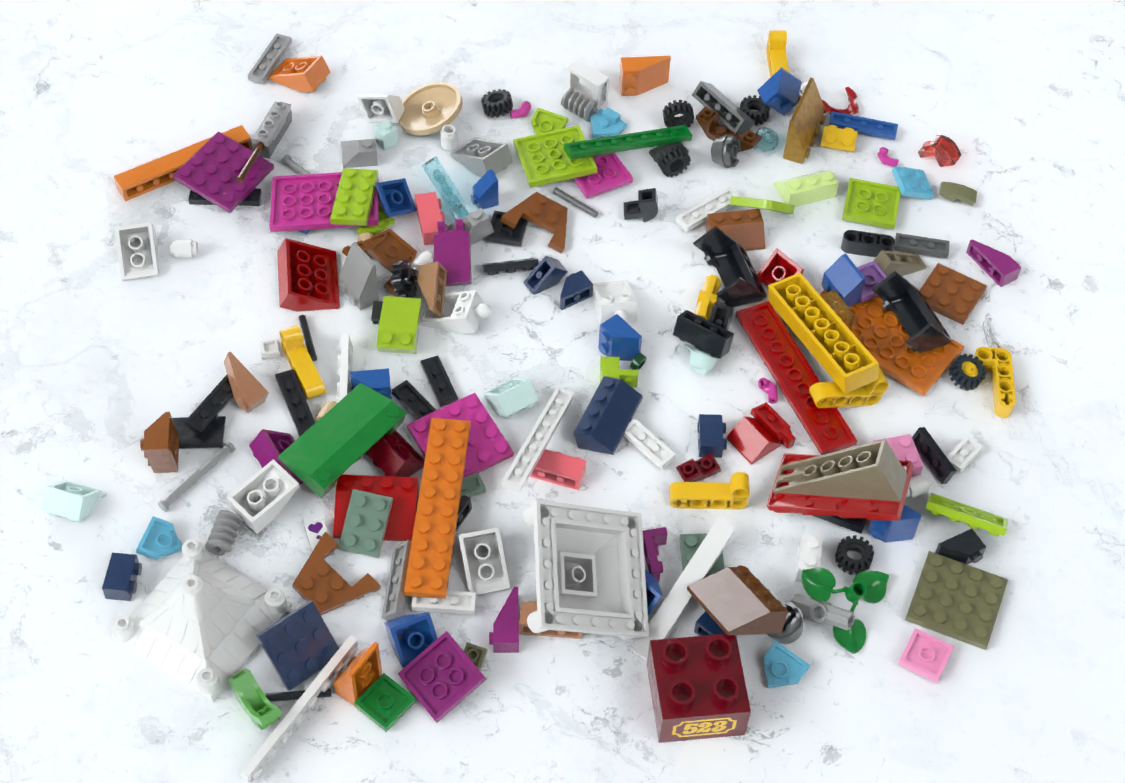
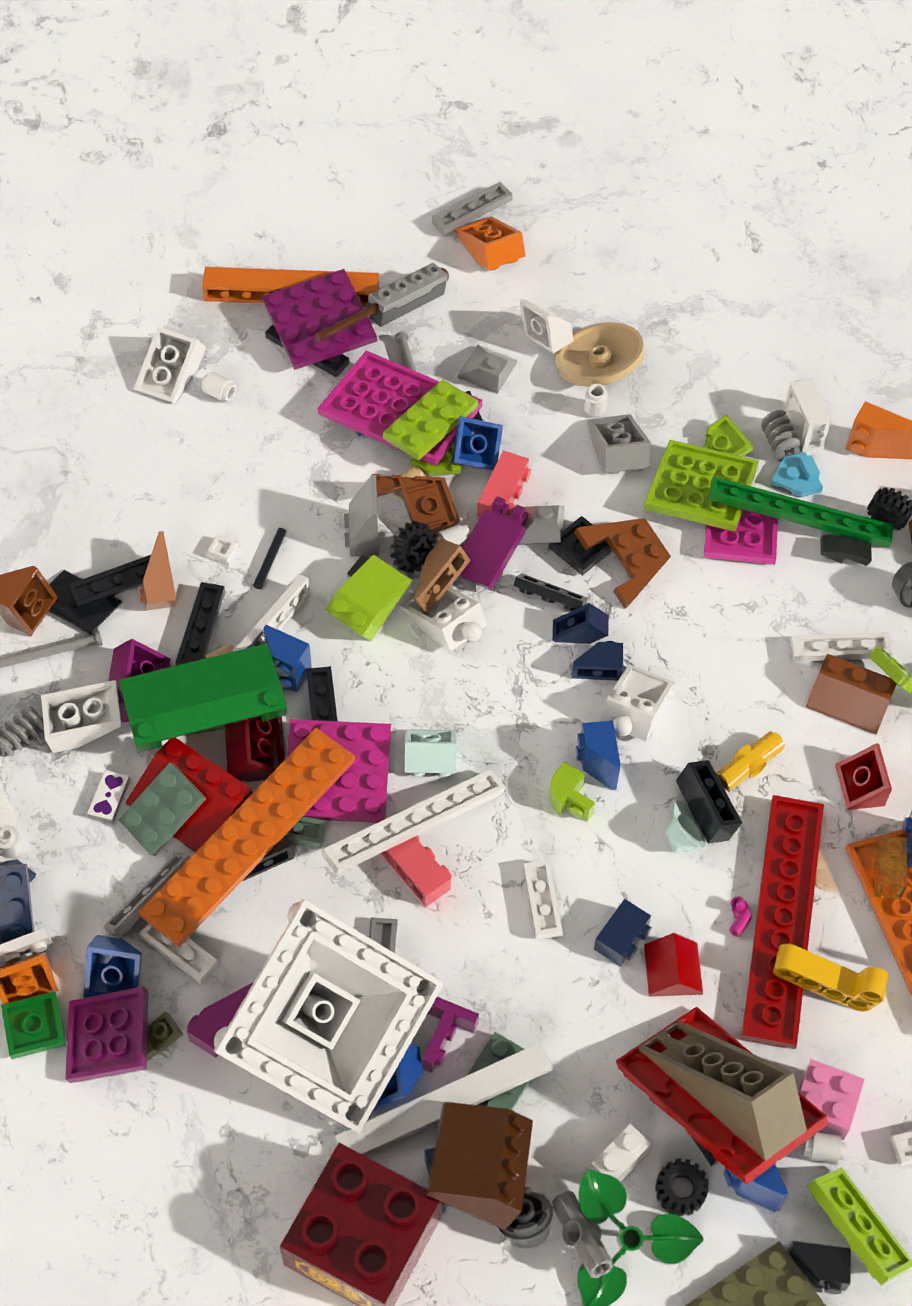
camera: 35 degrees right, 5 degrees up
red slope [277,238,340,312] -> none
yellow beam [279,325,326,400] -> none
dark orange wing [292,532,381,615] -> none
light aqua brick [374,119,399,150] -> none
black tile [420,355,458,407] -> none
clear light blue brick [422,156,472,219] -> none
white slope [458,527,510,595] -> none
blue slope [471,169,499,210] -> none
black tyre [481,89,513,118] -> none
dark pink arm [510,101,531,119] -> none
bar [553,187,599,218] -> none
dark blue slope [573,376,643,455] -> none
black brick [623,188,658,222] -> none
dark green tile [630,353,647,371] -> none
black tyre [657,145,691,177] -> none
yellow beam [669,472,750,510] -> none
dark red slope [676,453,721,482] -> none
black windscreen [693,226,767,307] -> none
black slope [709,301,735,330] -> none
red hinge [750,402,796,449] -> none
medium azure plate [763,640,810,688] -> none
yellow brick [768,273,879,394] -> none
black plate [912,427,957,484] -> none

